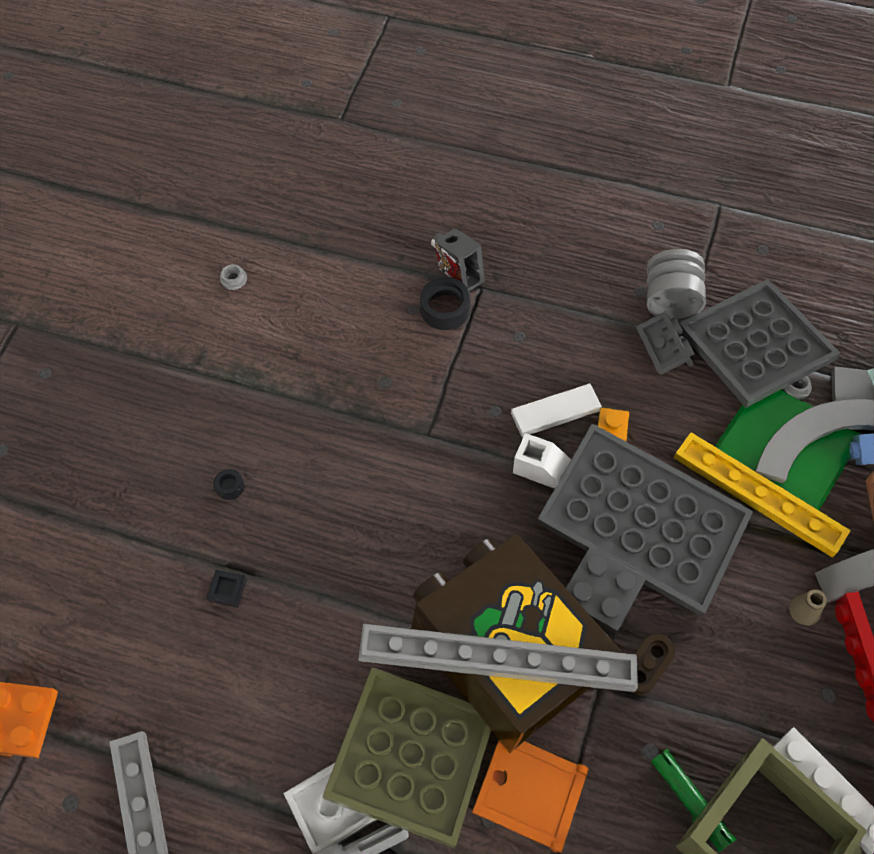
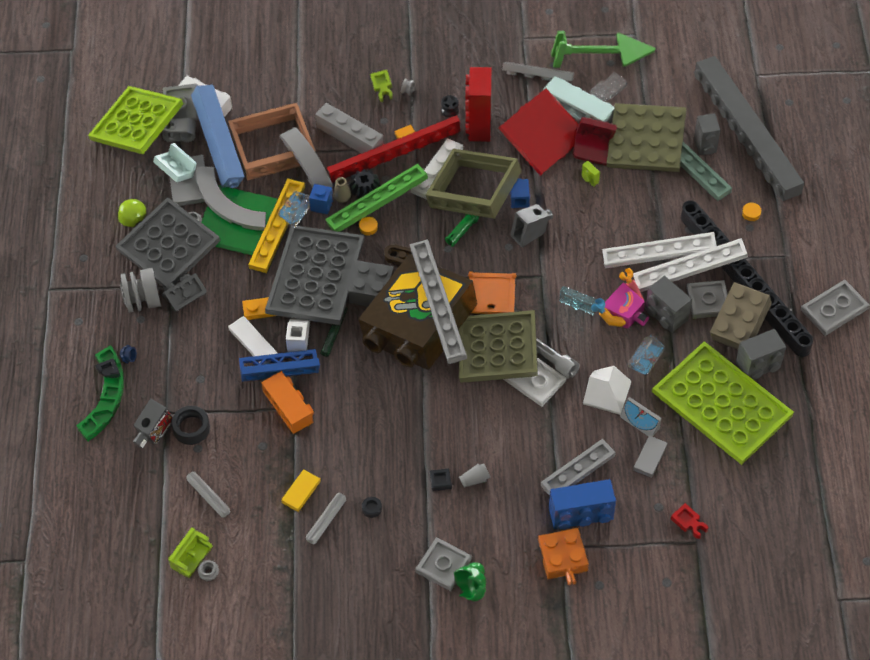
camera: 110 degrees left, 5 degrees down
none -> green tile [76,345,124,442]
none -> black tile [95,358,121,378]
none -> lime hair [118,199,147,227]
none -> dark blue plate [120,345,137,364]
none -> lime hinge [168,527,213,579]
none -> light grey axle [186,471,230,518]
none -> blue fence [239,349,320,382]
none -> orange brick [261,371,314,434]
none -> clear slope [278,191,310,227]
none -> yellow tile [281,469,321,512]
none -> light grey axle [306,493,346,544]
none -> blue brick [309,184,333,215]
none -> clear green piece [320,307,348,357]
none -> bright green plate [325,164,429,232]
none -> black gear [349,169,380,199]
none -> light orange tile [359,217,378,235]
none -> light grey tile [415,537,472,591]
none -> green piece [454,562,486,601]
none -> light grey cone [459,463,490,488]
none -> blue brick [549,479,616,530]

